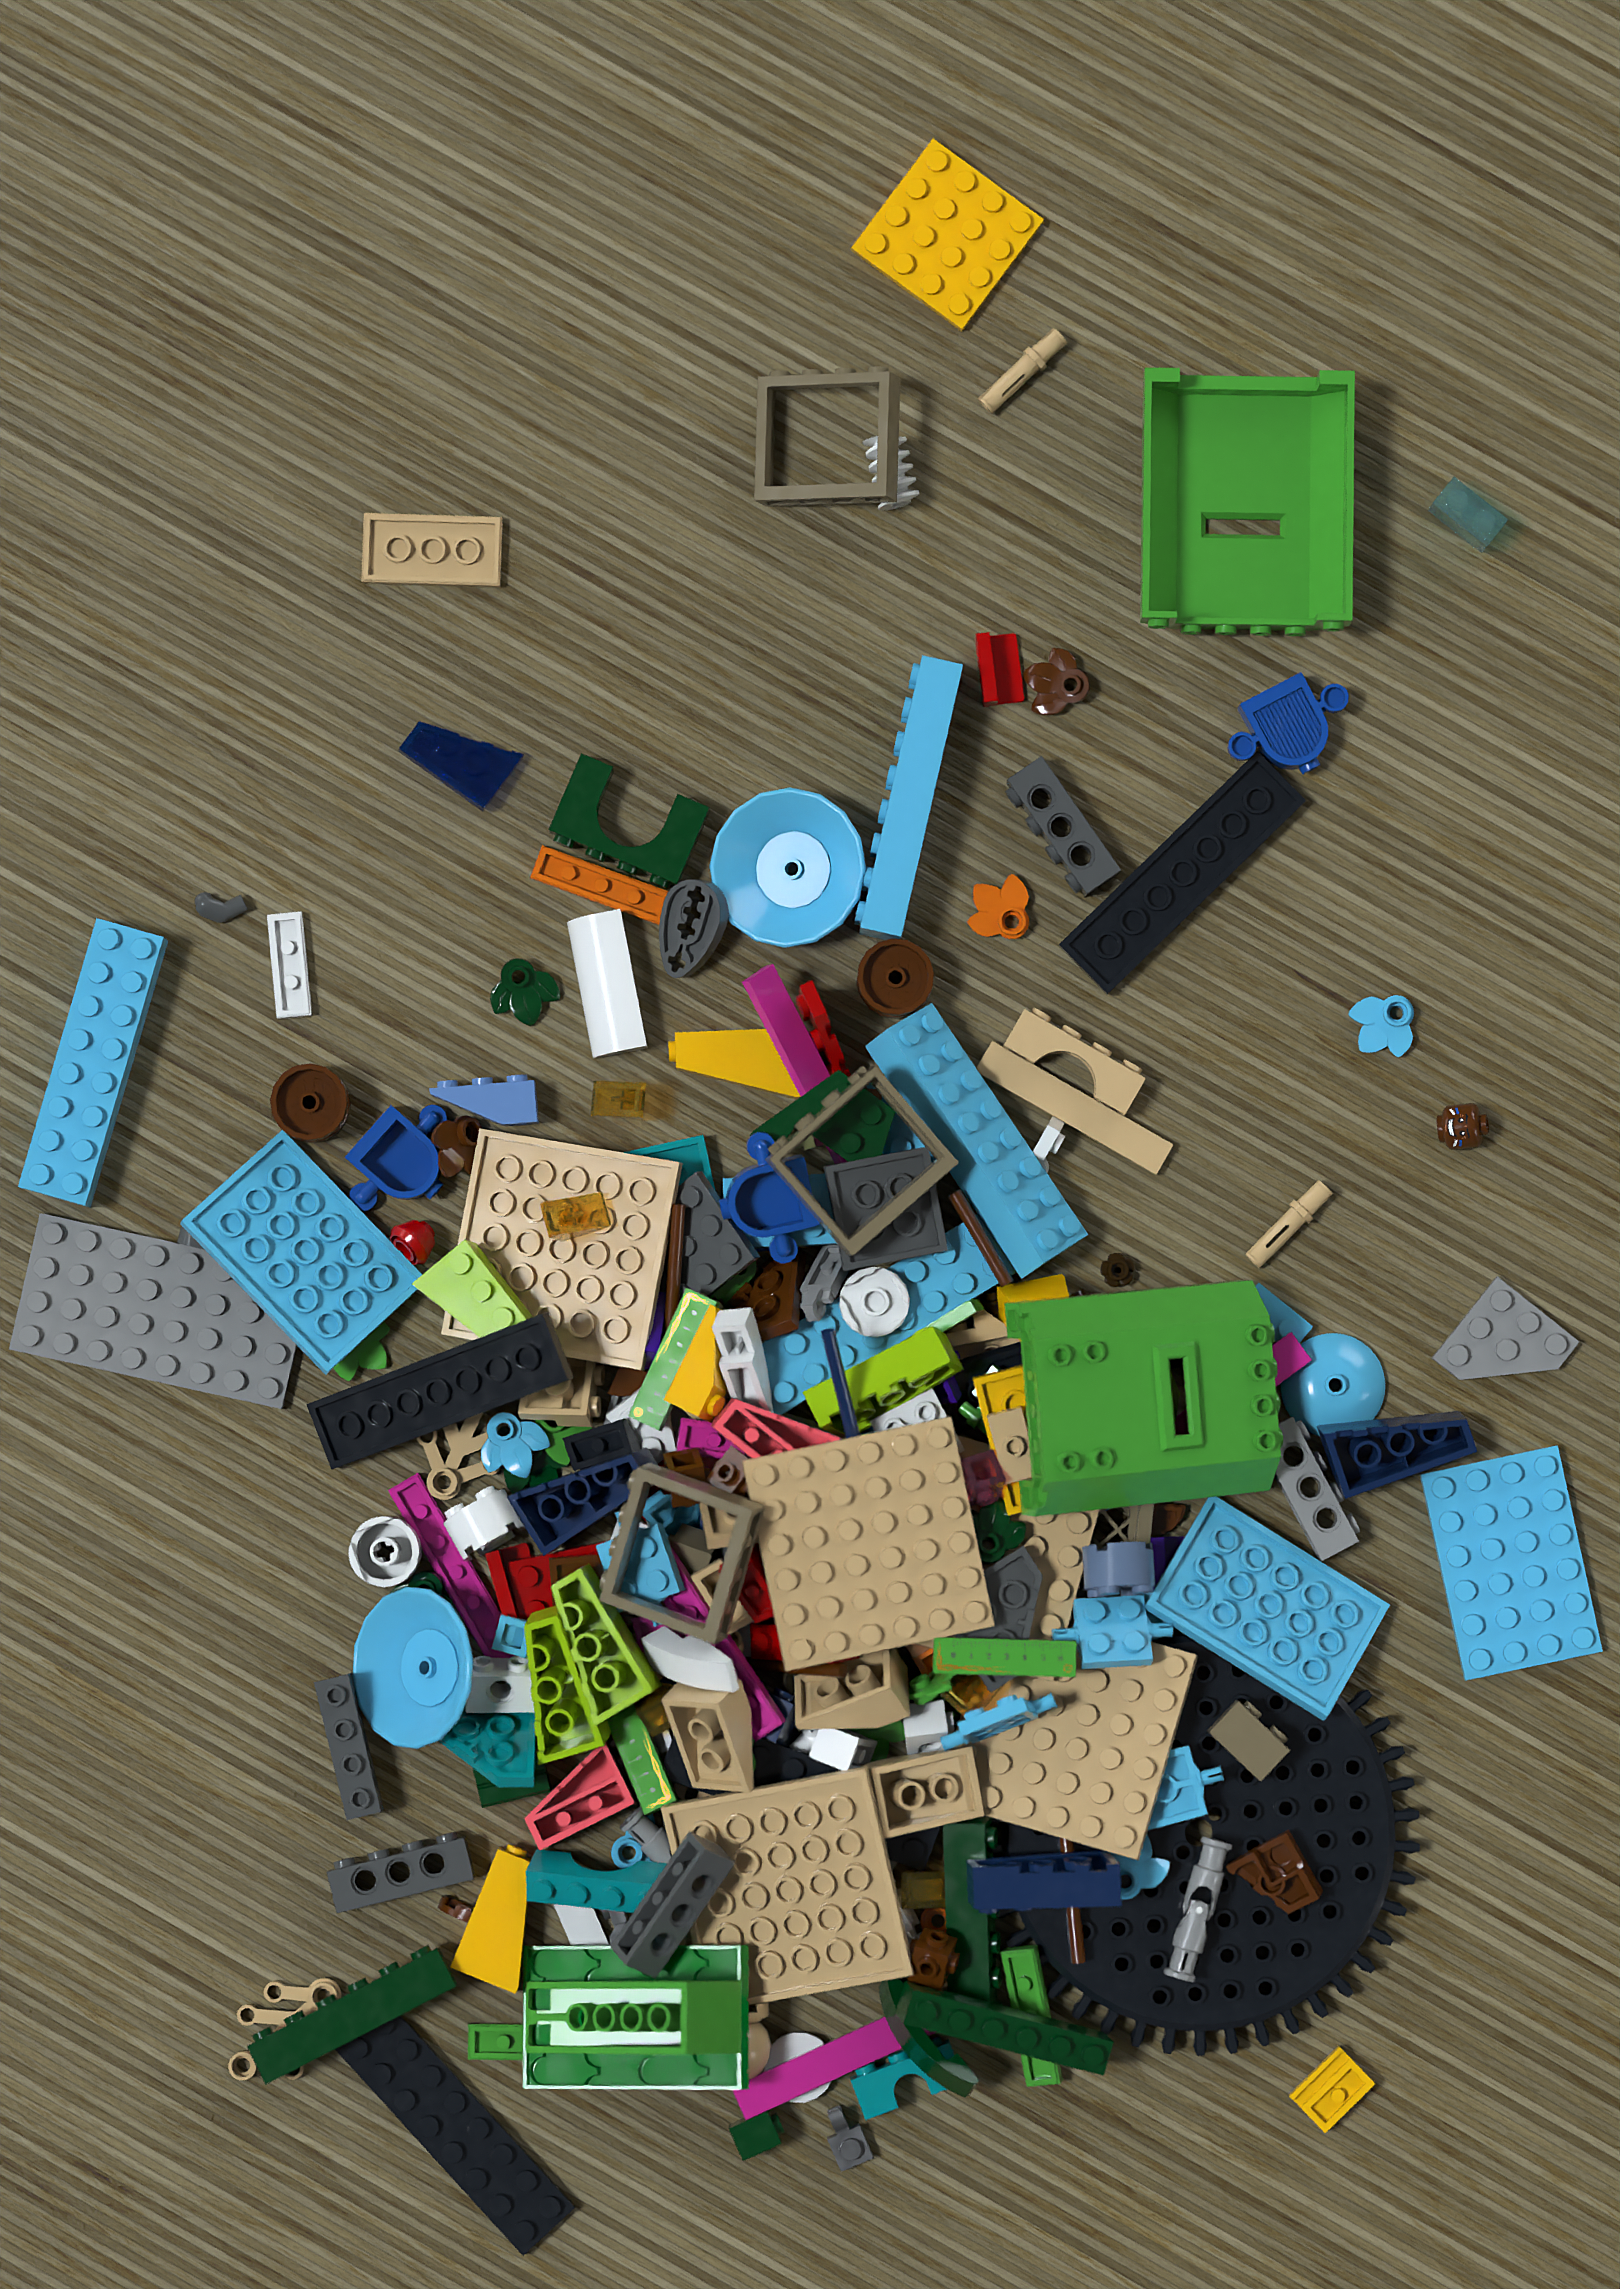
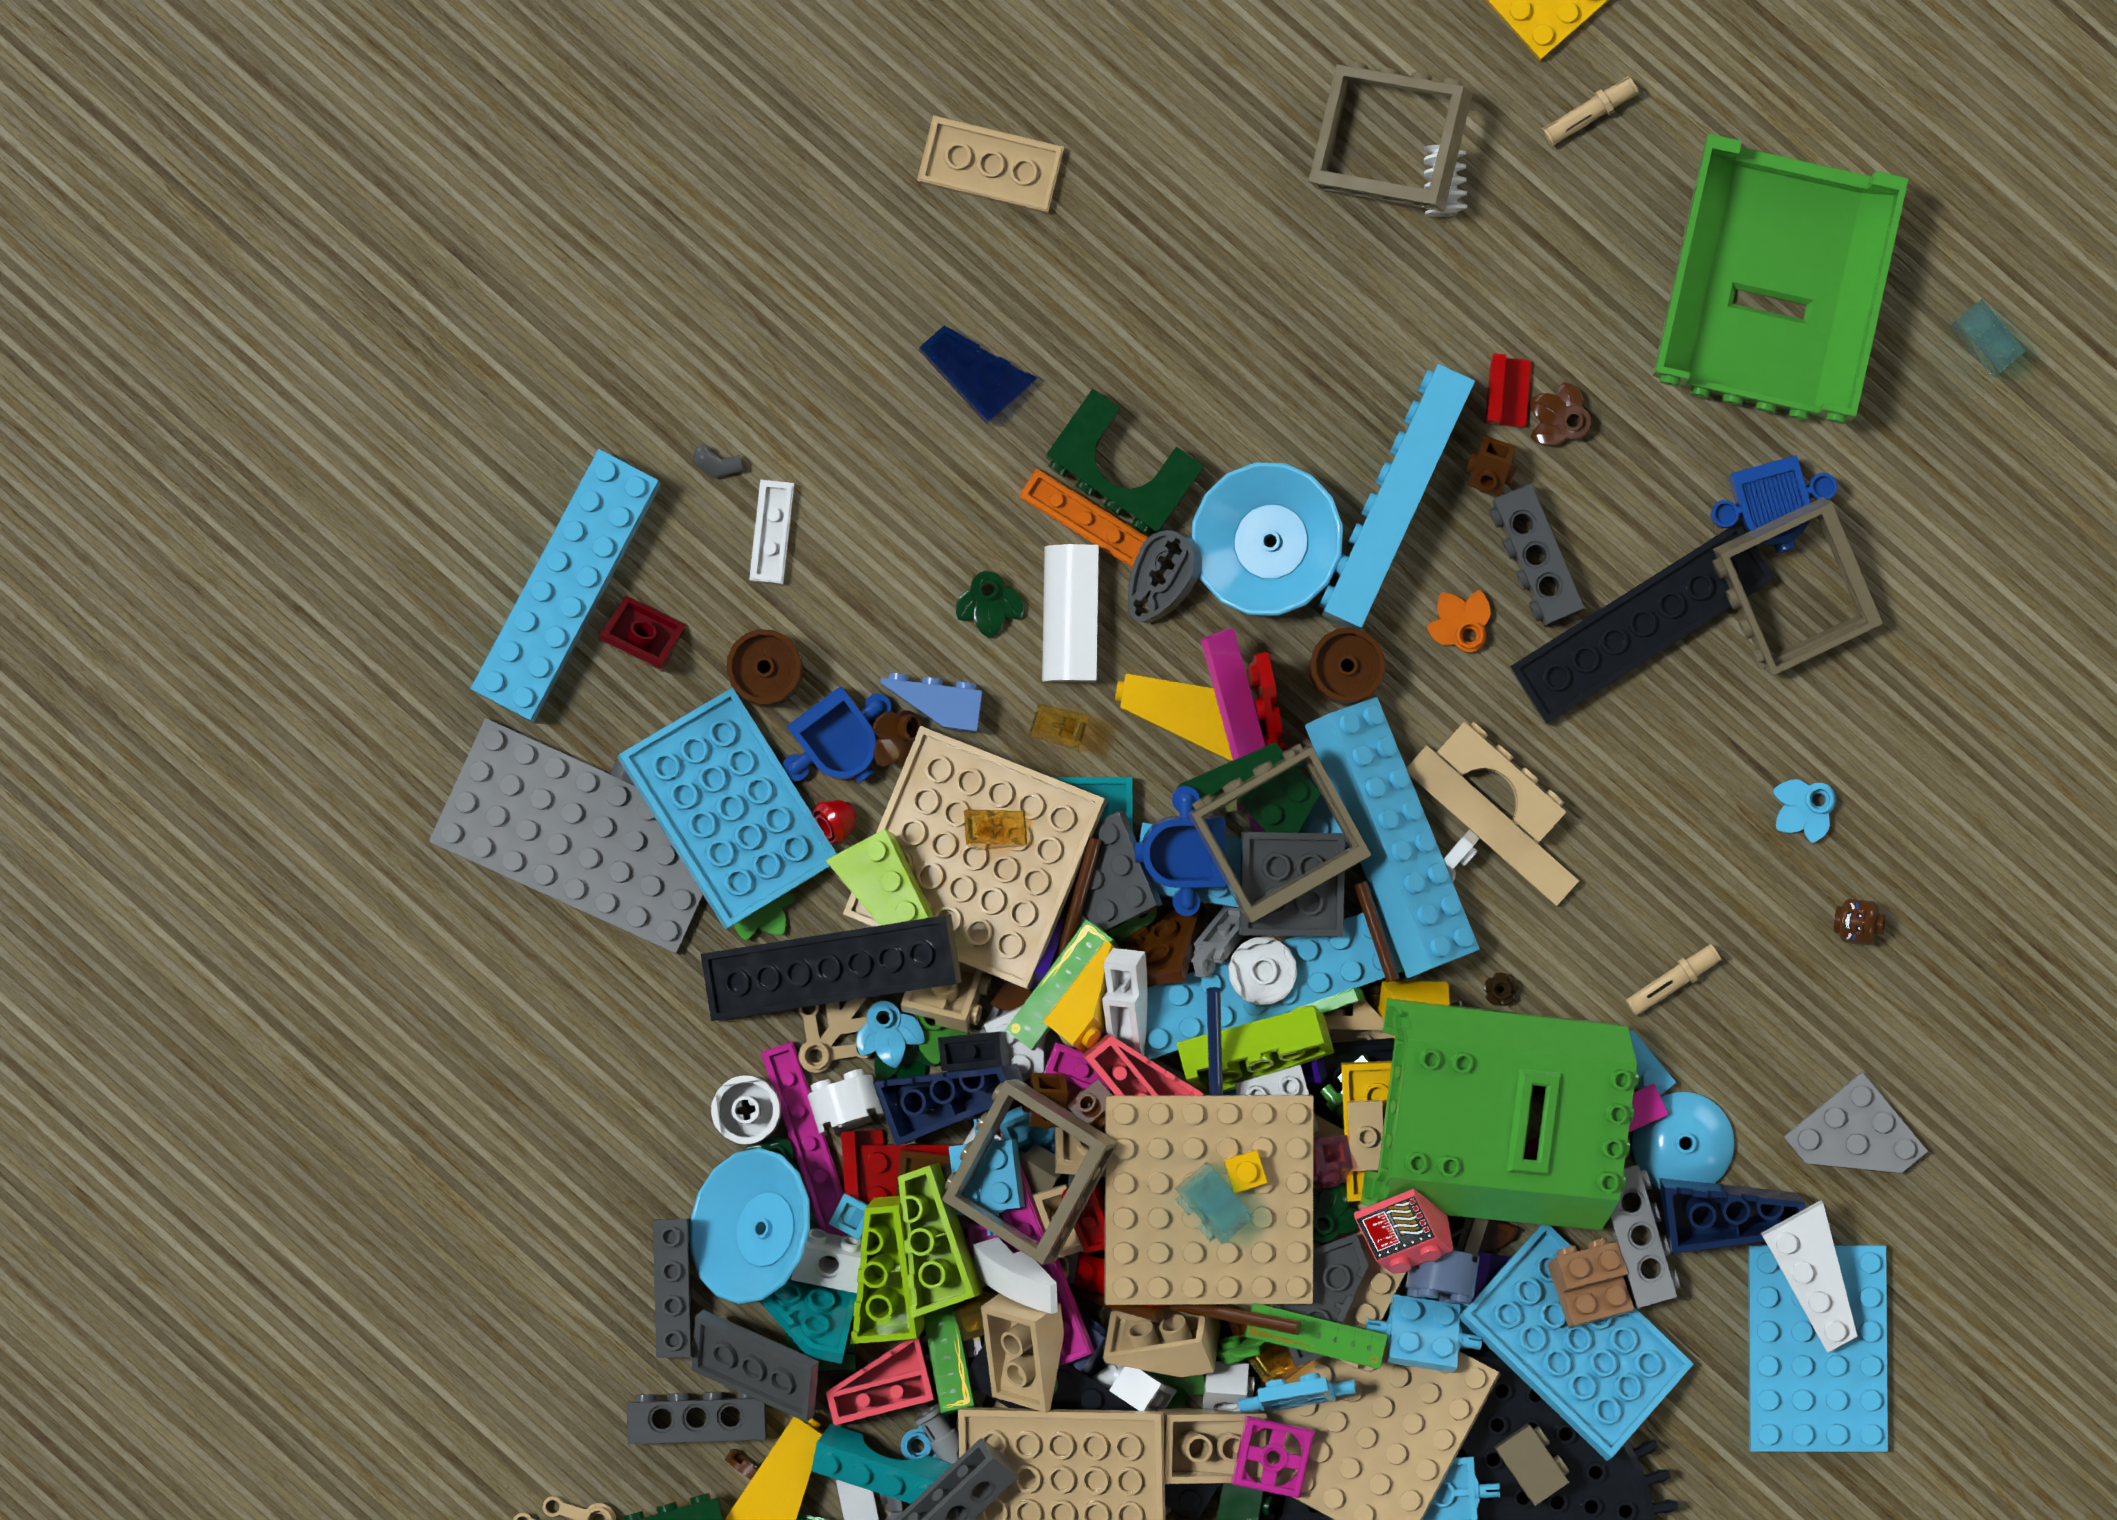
camera: 15 degrees right, 0 degrees up
none -> dark red slope [599,595,686,672]
none -> dark grey plate [691,1310,819,1422]
none -> reddish brown bar [1170,1304,1302,1335]
none -> clear light blue brick [1174,1162,1254,1245]
none -> yellow plate [1223,1149,1267,1194]
none -> dark pink piece [1231,1416,1314,1499]
none -> slope [1354,1189,1453,1274]
none -> reddish brown brick [1466,436,1517,496]
none -> medium nougat plate [1547,1238,1634,1329]
none -> dark tan window [1713,497,1883,676]
none -> white wing [1761,1200,1857,1353]

